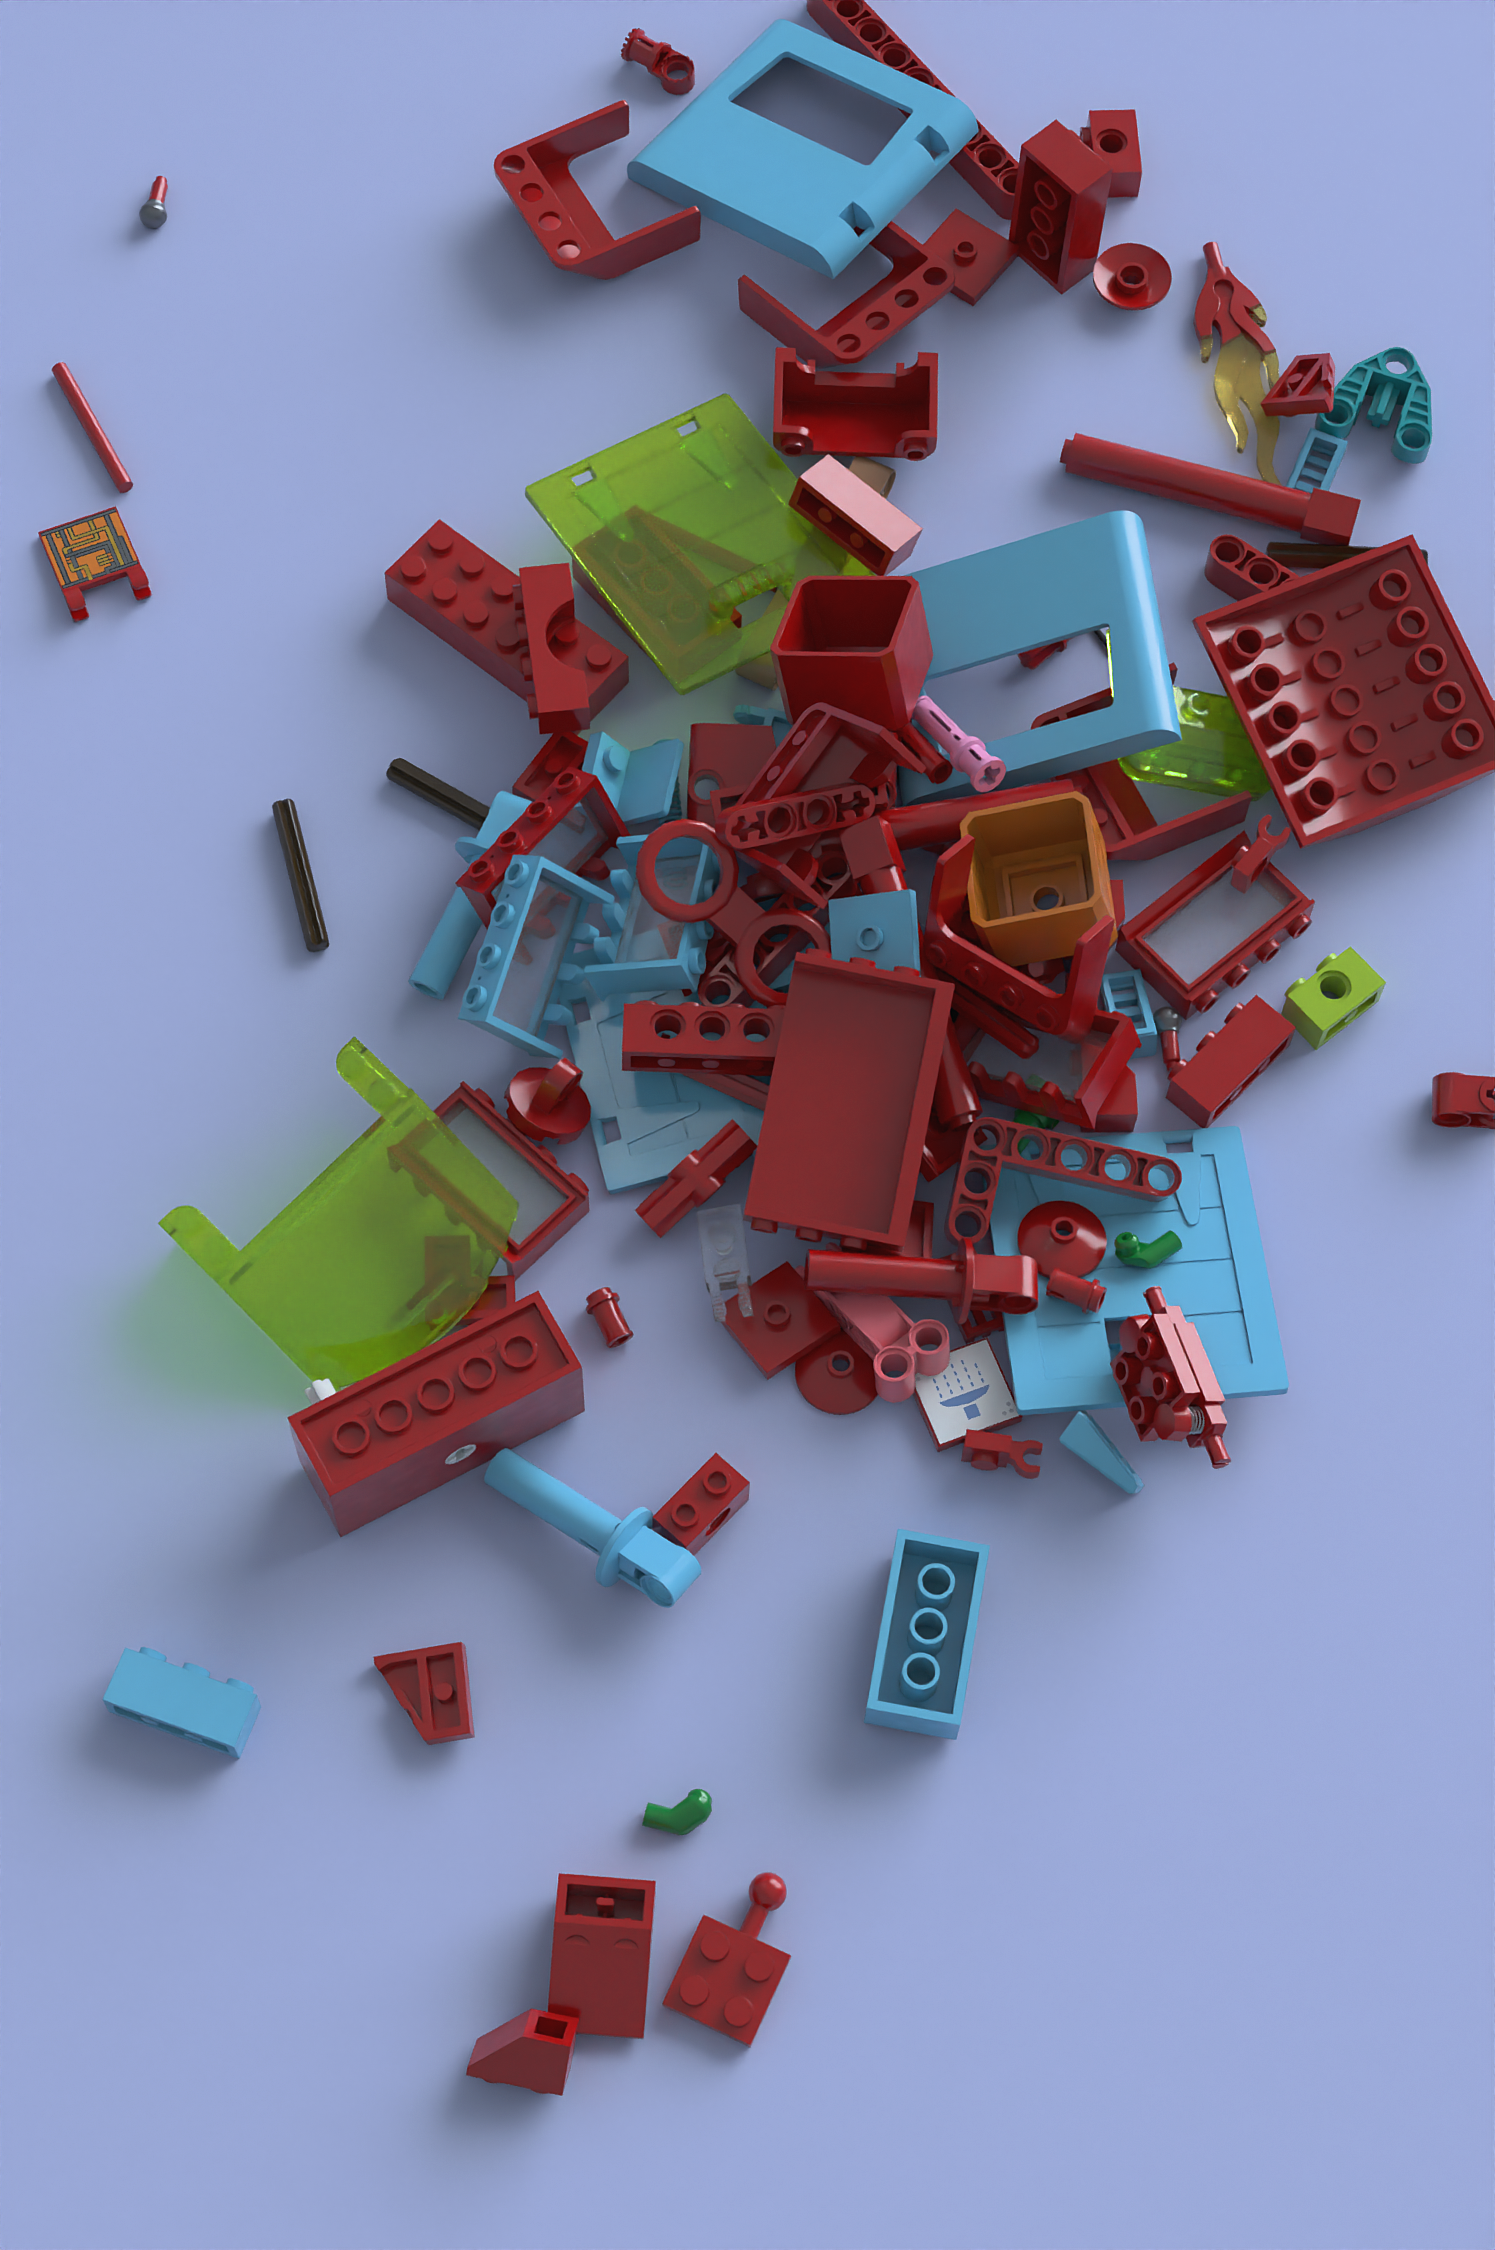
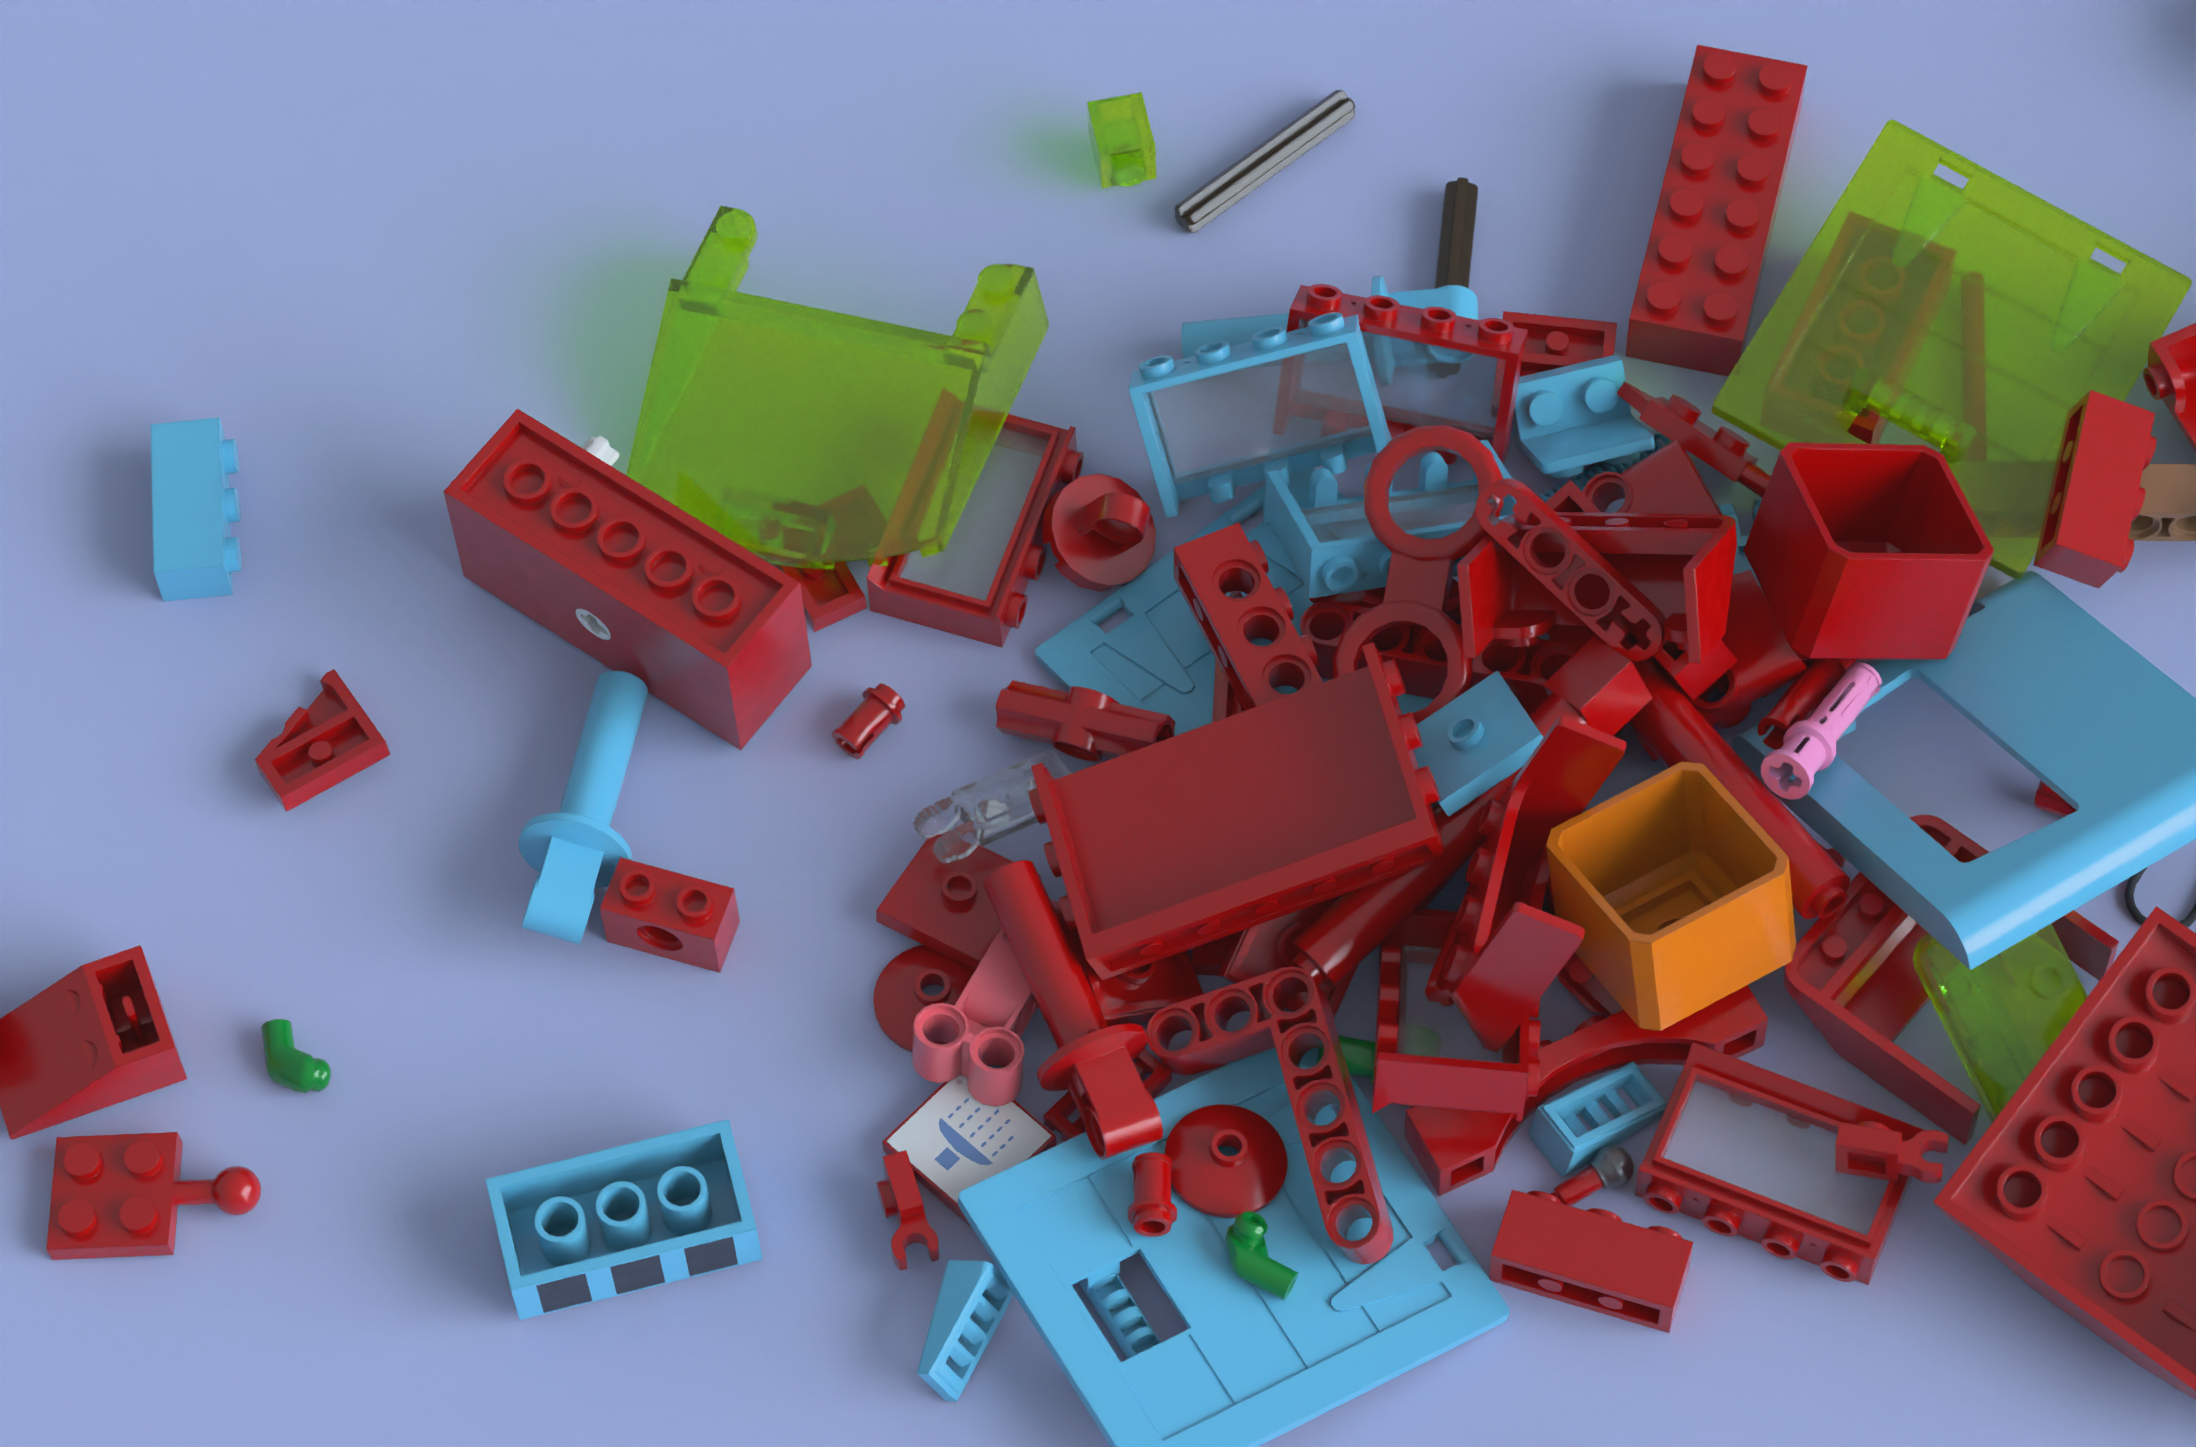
camera: 70 degrees right, 5 degrees down
red arch [512,563,590,735] -> none
red piece [1110,1286,1231,1469] -> none
lime brick [1281,946,1386,1050] -> none
none -> clear neon green brick [1087,92,1157,188]
none -> red plate [1617,381,1771,498]

